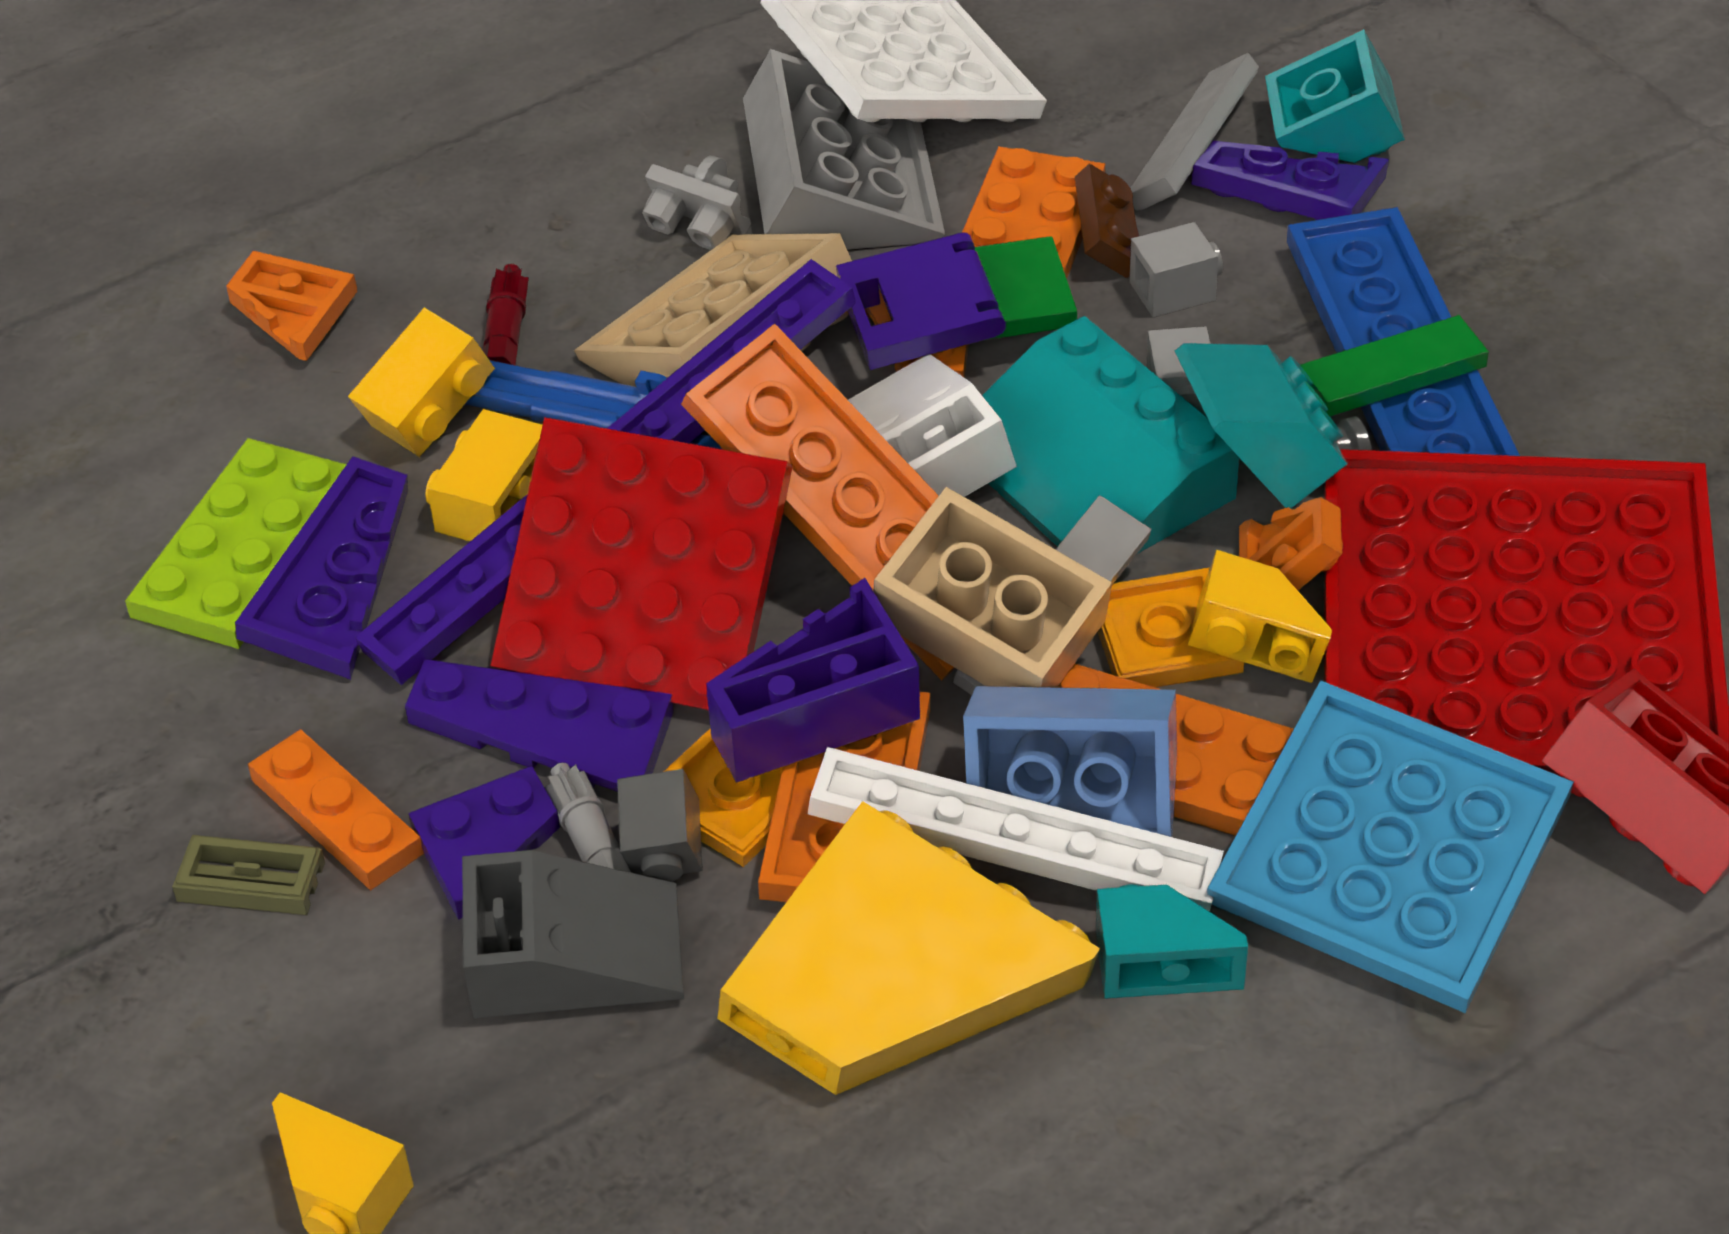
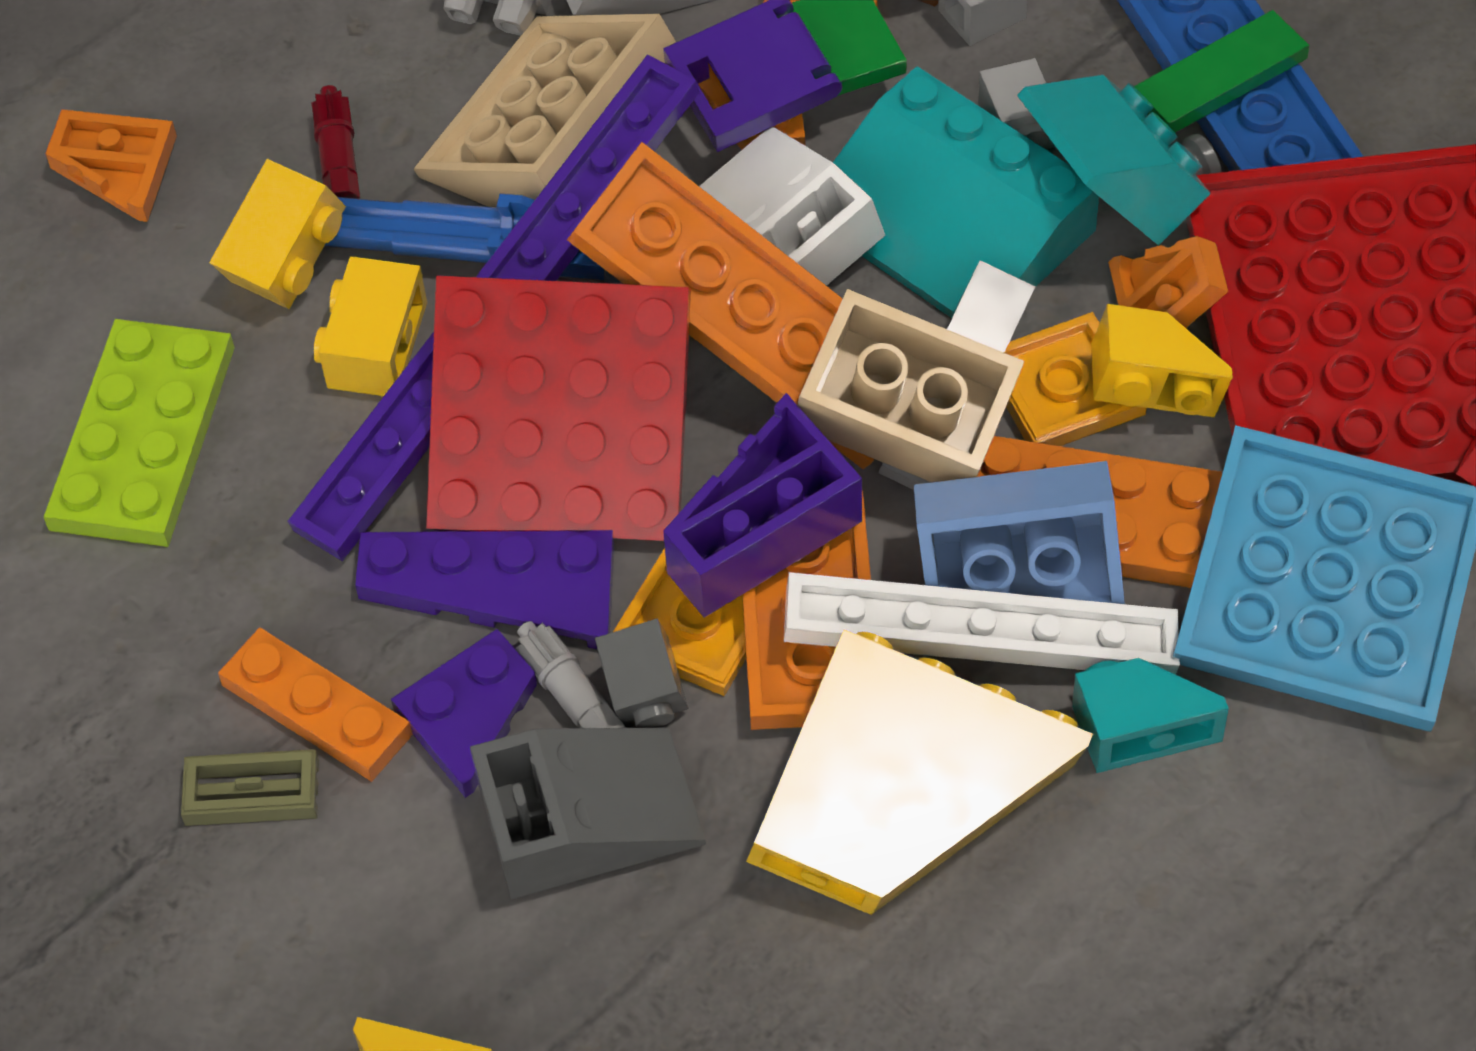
camera: 10 degrees left, 10 degrees up
dark purple wing [235,456,408,680] -> none

